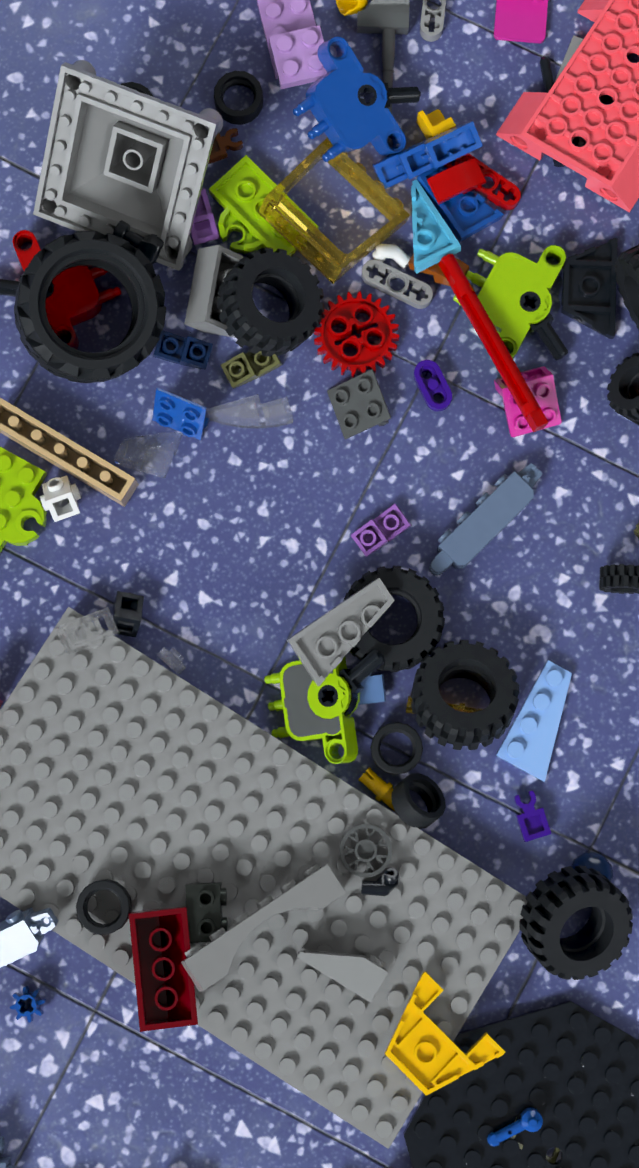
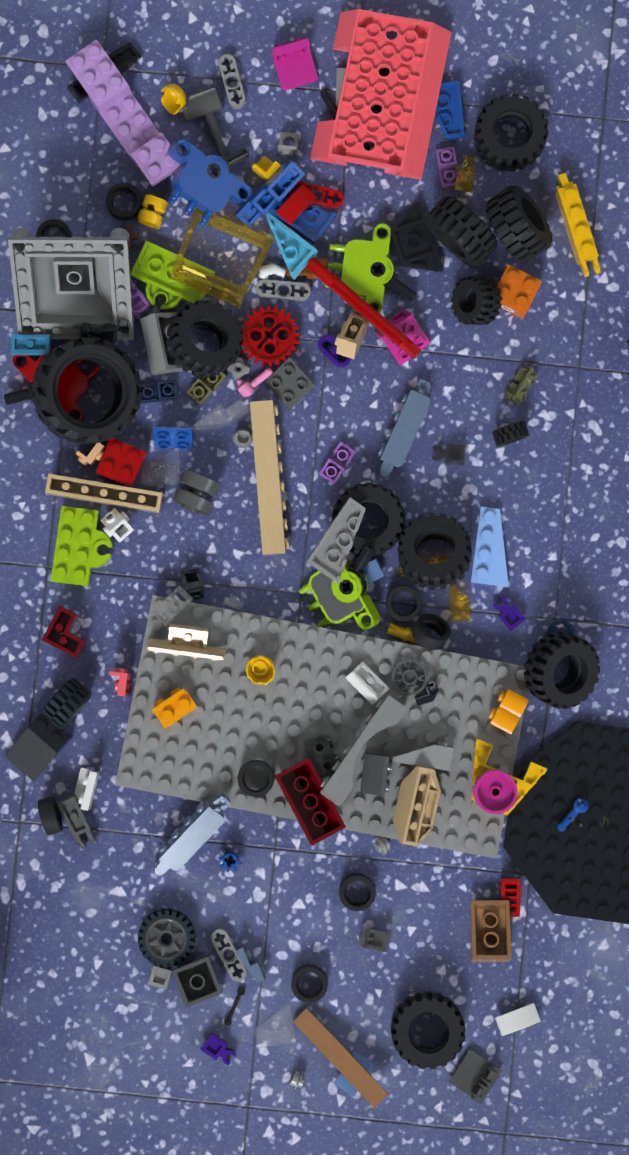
camera: 20 degrees left, 5 degrees up
none -> dark azure plate [11,334,51,355]
none -> light nougat bracket [75,443,106,467]
none -> red brick [96,438,148,488]
none -> yellow wheel [137,194,168,229]
none -> tan bracket [147,623,226,661]
none -> light orange bracket [152,687,198,729]
none -> dark grey wheel [172,470,222,516]
none -> light grey plate [227,358,250,381]
none -> light grey plate [234,429,253,448]
none -> bright pink piece [237,367,273,398]
none -> yellow hair [246,655,276,685]
none -> tan brick [250,400,289,556]
none -> light grey bracket [278,132,299,157]
none -> tan brick [335,312,369,359]
none -> black tyre [339,873,376,912]
none -> white slope [346,661,389,705]
none -> dark grey slope [360,753,392,797]
none -> light grey plate [374,836,390,855]
none -> tan wedge [393,766,441,847]
none -> clear smoke plate [432,444,466,466]
none -> clear yellow slope [449,584,471,622]
none -> dark pink wheel [472,770,518,814]
none -> light orange brick [488,689,529,734]

